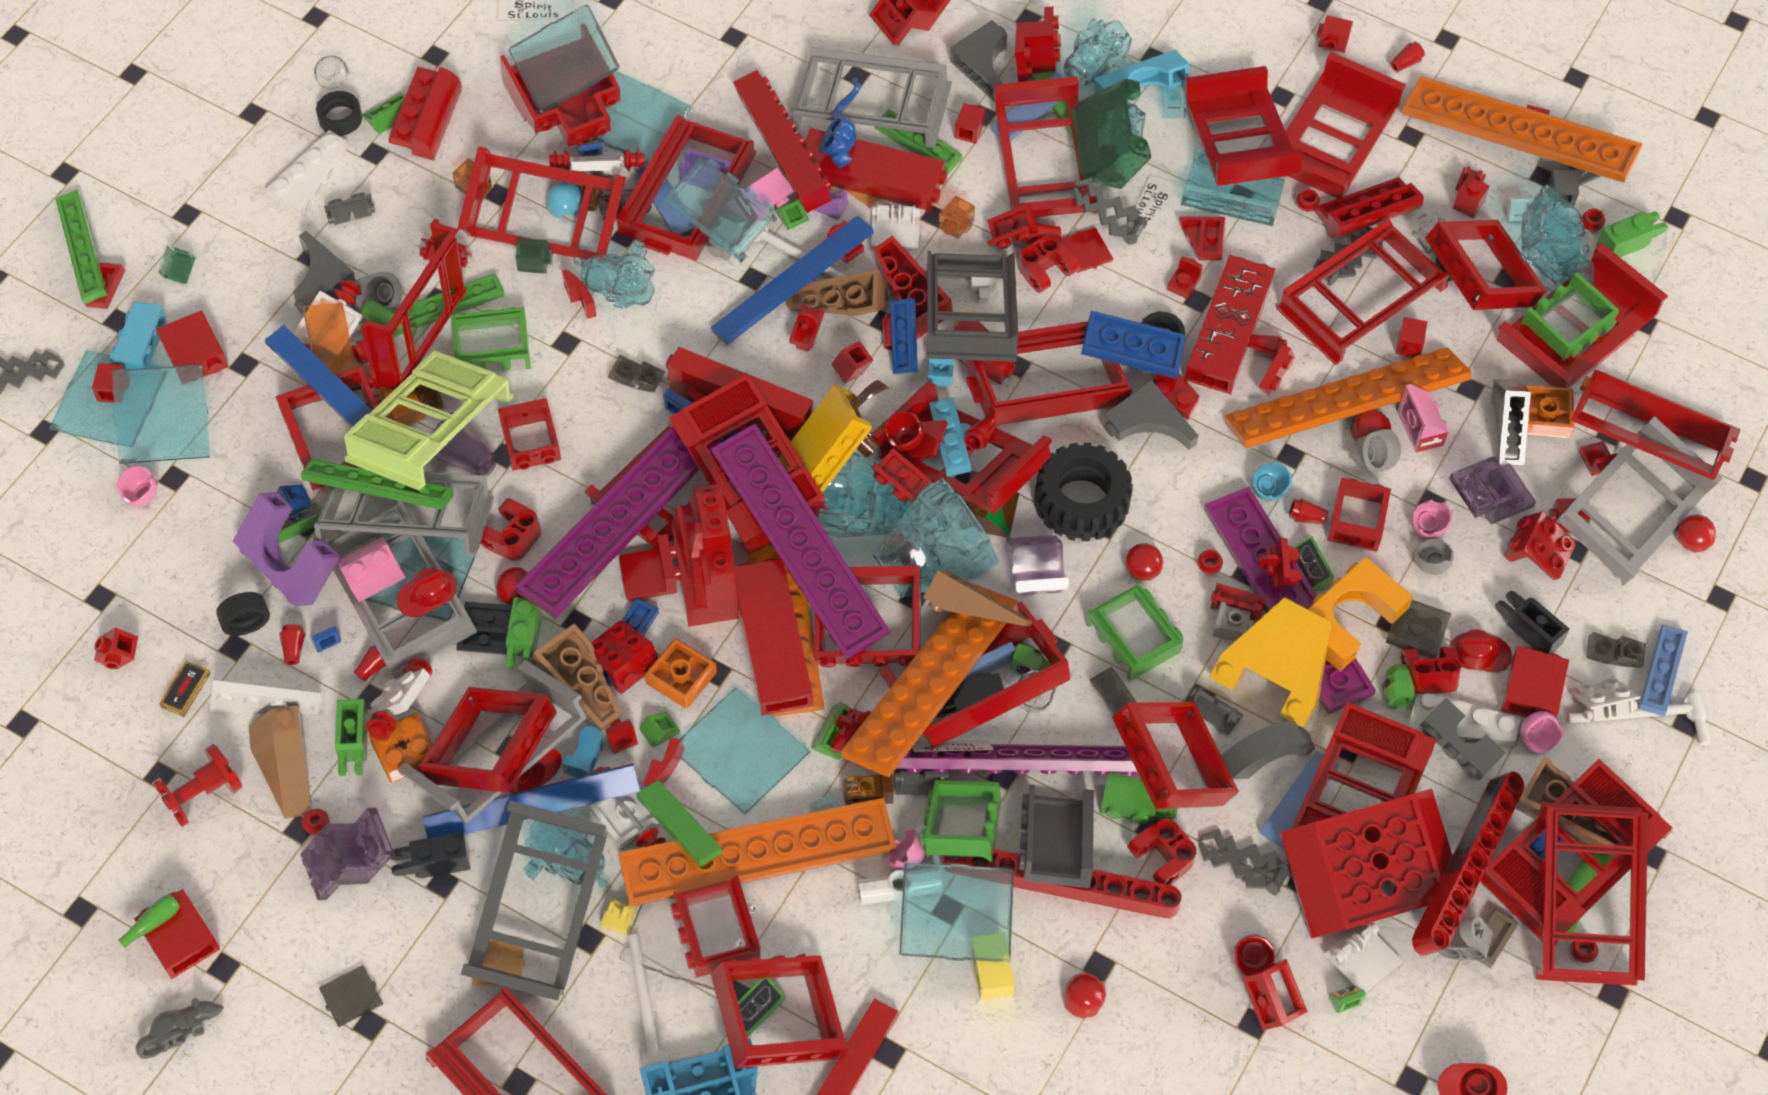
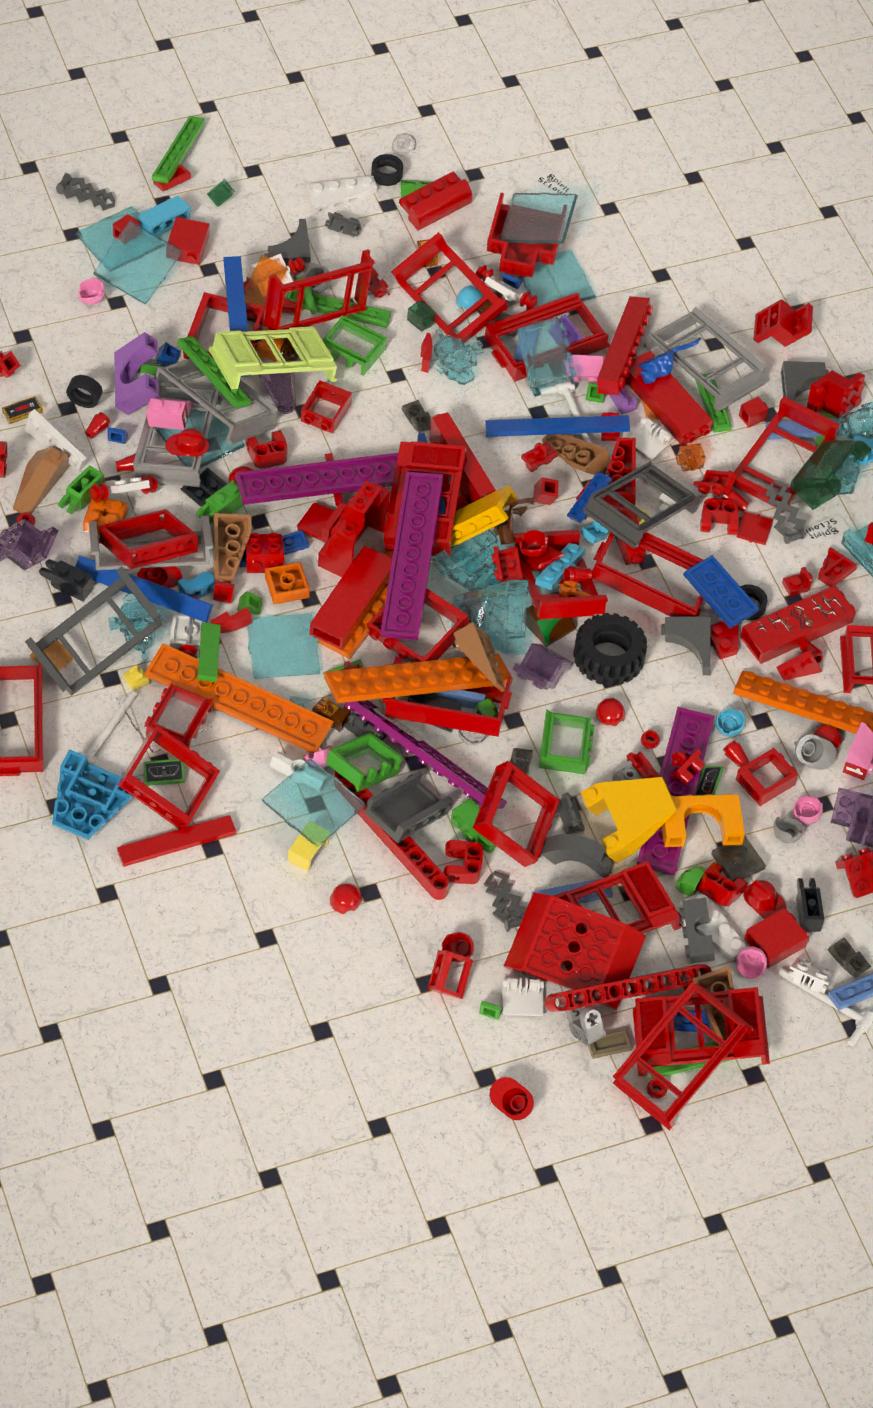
camera: 35 degrees right, 5 degrees down
none -> orange bar [559,581,592,597]

